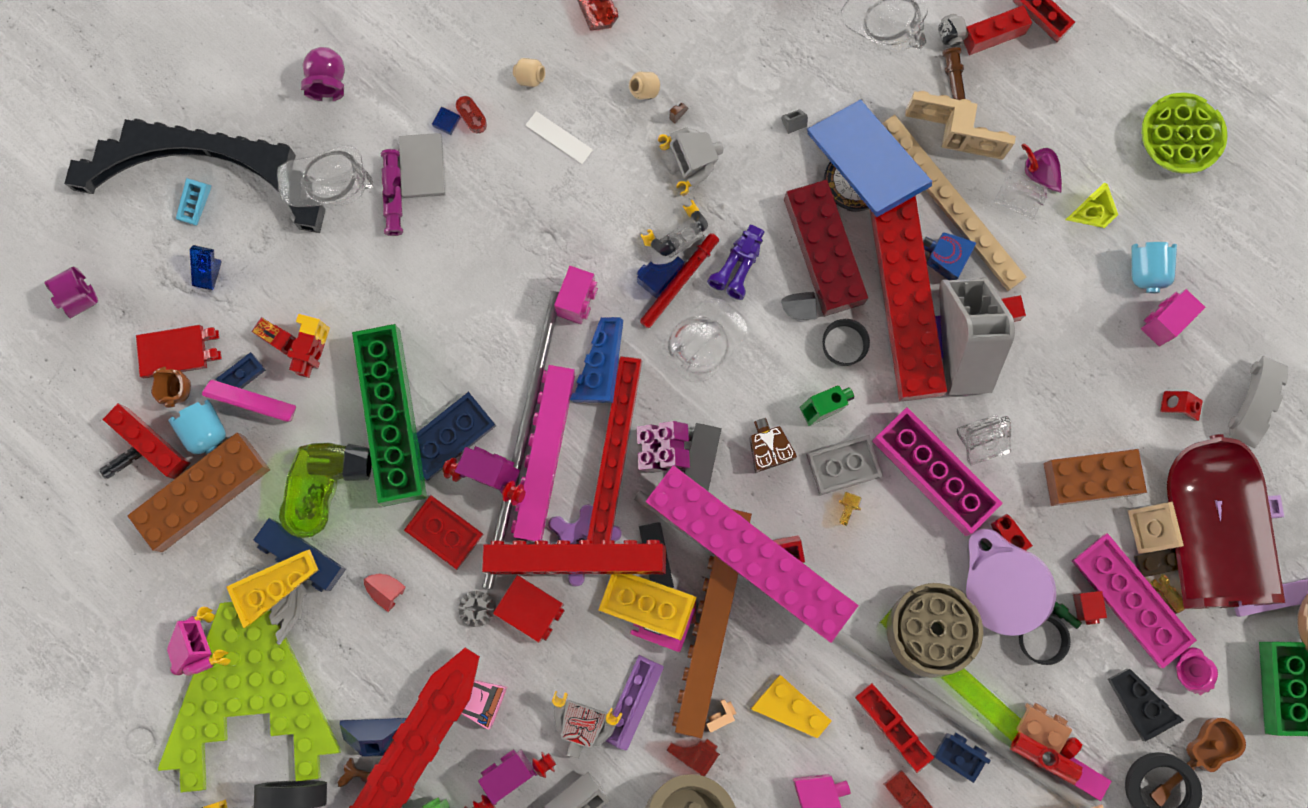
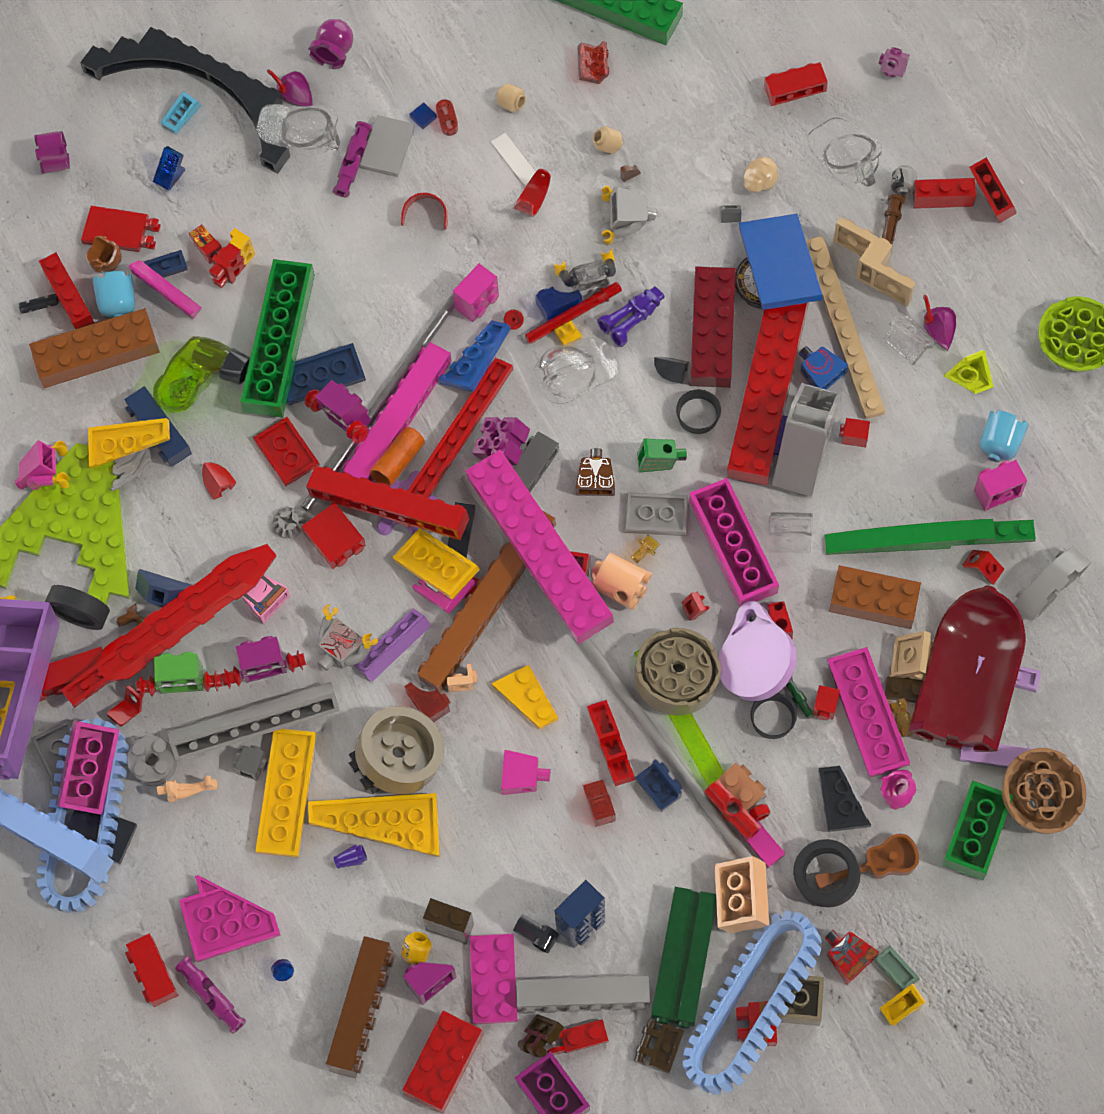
camera: 25 degrees right, 10 degrees down
none -> magenta piece [267,69,313,108]
none -> orange piece [370,427,425,487]
none -> red piece [401,192,448,230]
none -> red tile [503,309,524,330]
none -> red piece [513,169,551,217]
none -> yellow tile [554,320,582,348]
none -> light nougat cylinder [591,553,652,610]
none -> red tile [681,591,709,621]
none -> tan hair [743,156,778,192]
none -> green slope [825,519,1036,555]

